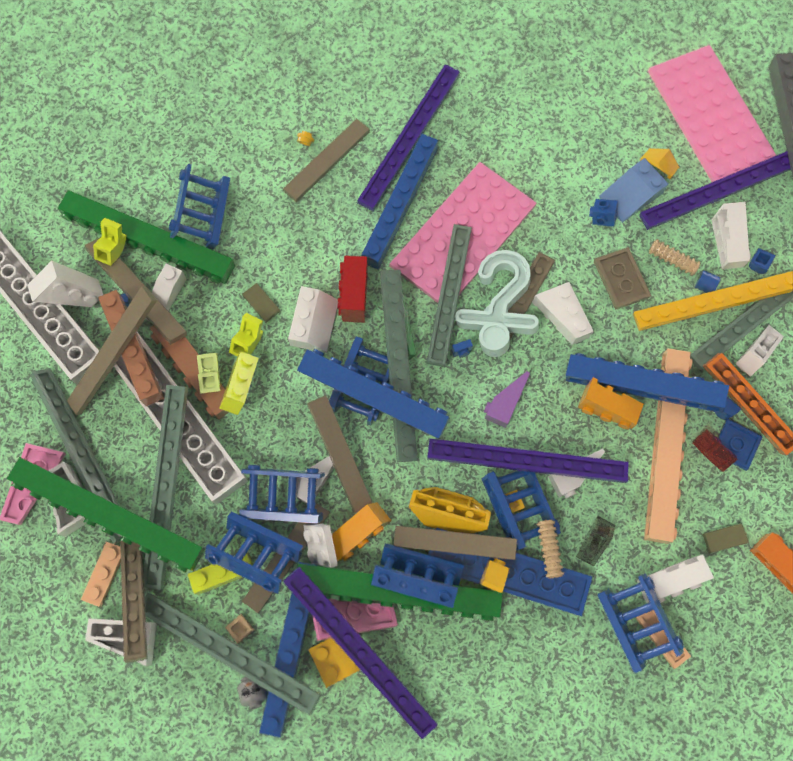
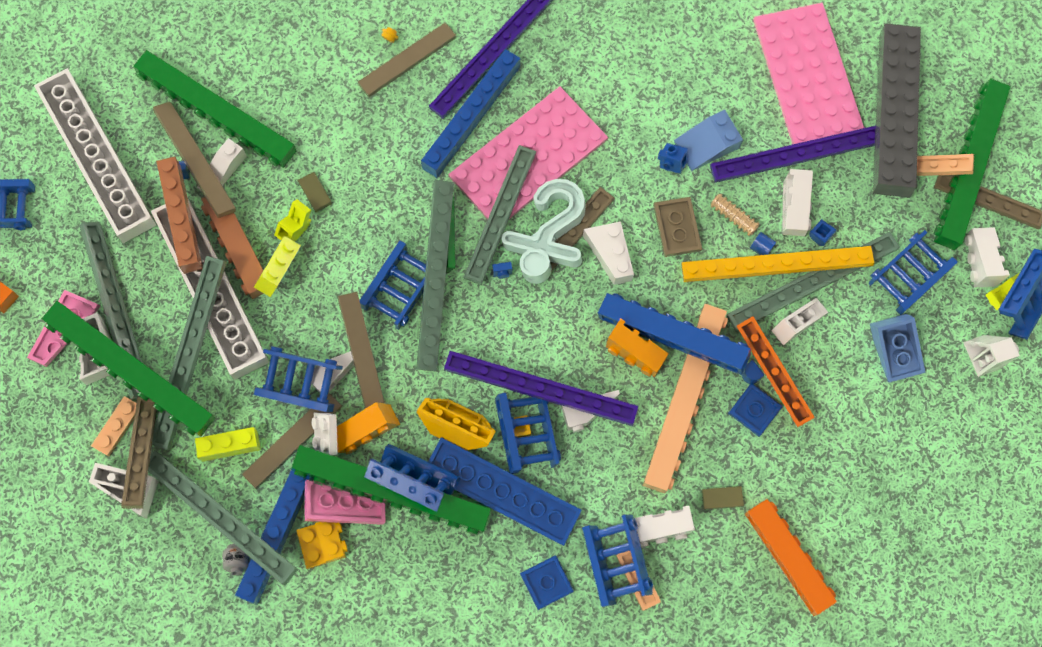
camera: 10 degrees right, 0 degrees up
white wedge [28,261,103,307] -> none
dark tan tile [67,286,157,415] -> none
neon yellow brick [93,218,126,266] -> none
blue fence [169,164,230,250] -> none
yellowish green slope [197,353,220,394] -> none
blue fence [205,511,303,594] -> none
tan tile [225,614,255,644] -> none
dark purple plate [283,566,438,740] -> none
white slope [288,286,338,353] -> none
blue brick [297,349,450,439] -> none
red brick [338,255,368,323] -> none
dark tan tile [393,526,517,560] -> none
yellow slope [479,558,509,593] -> none
medium lavender slope [483,371,530,428] -> none
tan piece [537,520,564,578] -> none
clear smoke slope [576,516,616,566] -> none
yellow slope [640,148,679,179] -> none
clear red slope [692,429,738,472] -> none
none -> blue tile [520,555,574,610]

